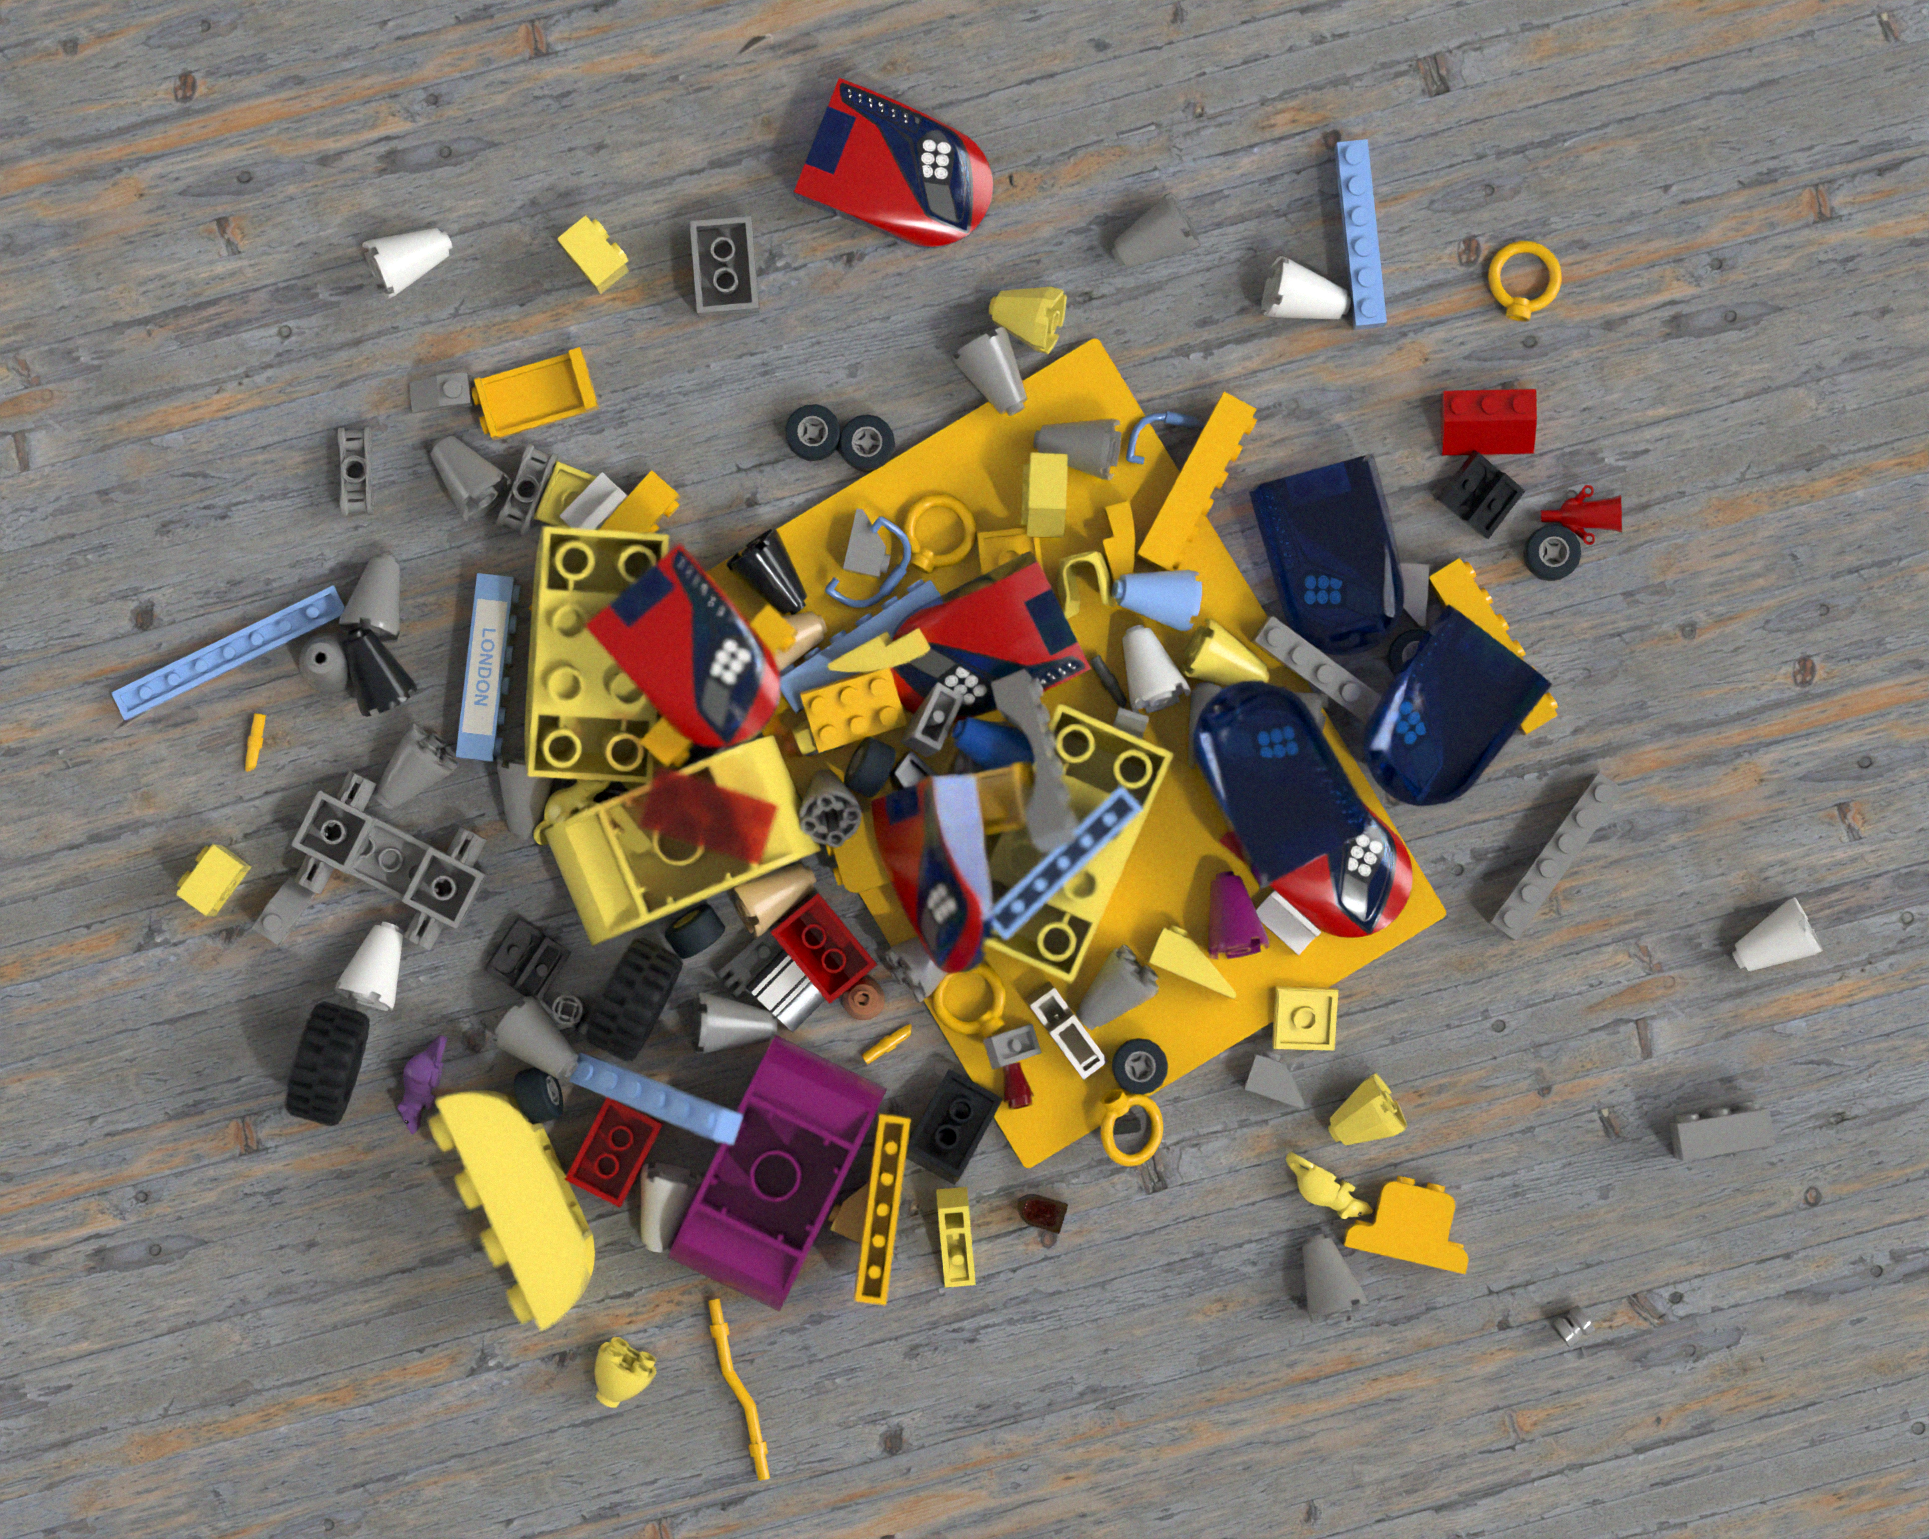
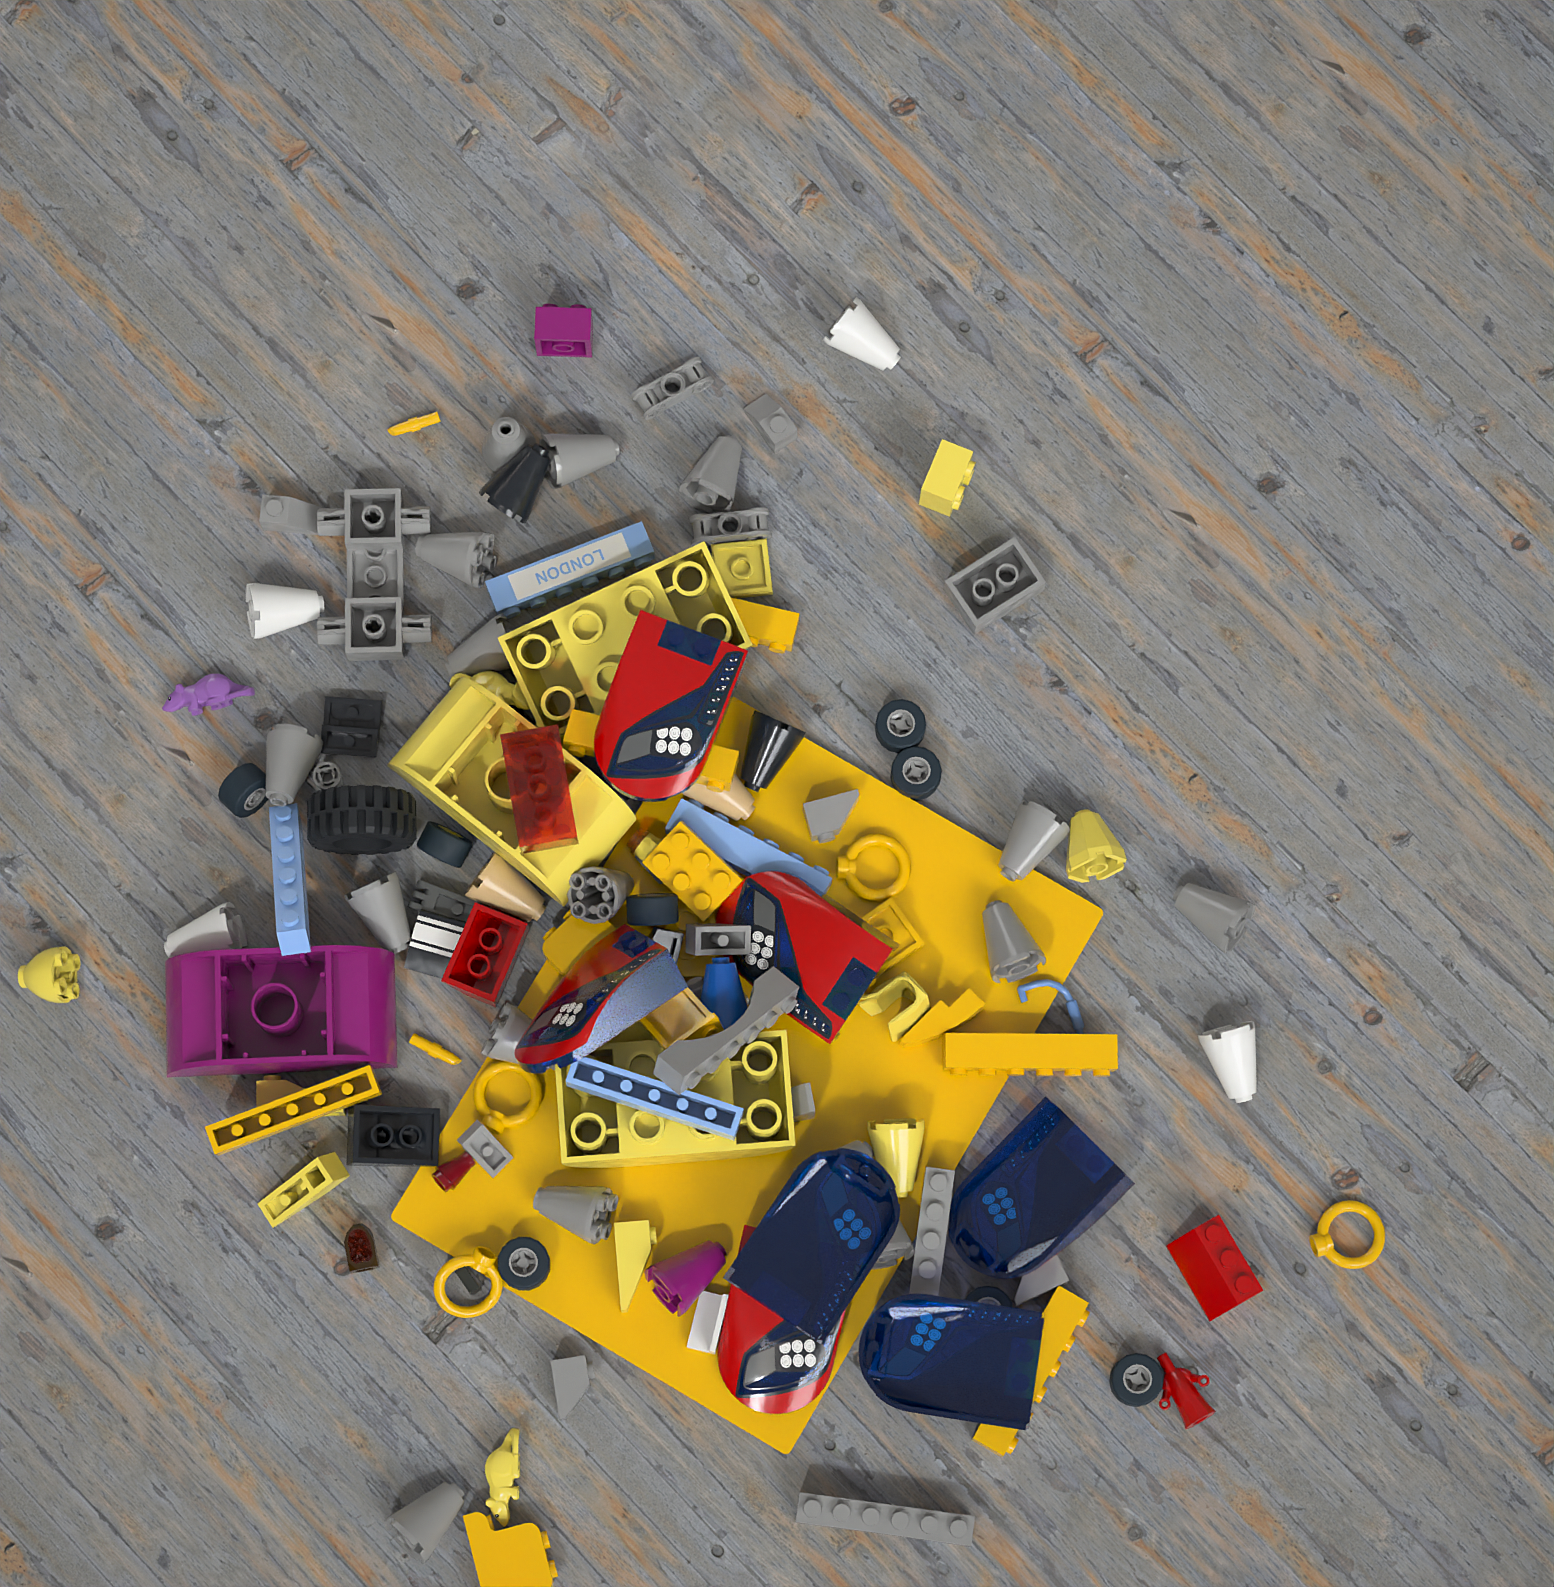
camera: 60 degrees right, 10 degrees down
light blue plate [111,585,345,721] -> none
light yellow brick [176,844,252,917] -> none
black tyre [285,1001,370,1127] -> none
light yellow brick [428,1090,595,1331] -> none
yellow panel [471,347,599,440] -> none
white panel [560,472,628,530] -> none
red brick [565,1097,664,1208] -> none
yellow bar [708,1298,770,1481] -> none
windscreen [794,78,993,248] -> none
medium blue piece [825,516,911,608] -> none
light yellow slope [827,628,931,672] -> none
nougat cone [843,978,885,1020] -> none
light yellow brick [1021,453,1068,538] -> none
dark tan slope [1025,981,1109,1080] -> none
dark grey piece [1089,655,1127,709] -> none
light blue cone [1112,570,1202,632] -> none
white cone [1122,625,1191,714] -> none
light yellow tile [1272,986,1338,1051] -> none
light yellow cone [1328,1073,1408,1146] -> none
light blue brick [1334,139,1387,330] -> none
black slope [1437,451,1525,539] -> none
none -> magenta brick [534,303,593,358]

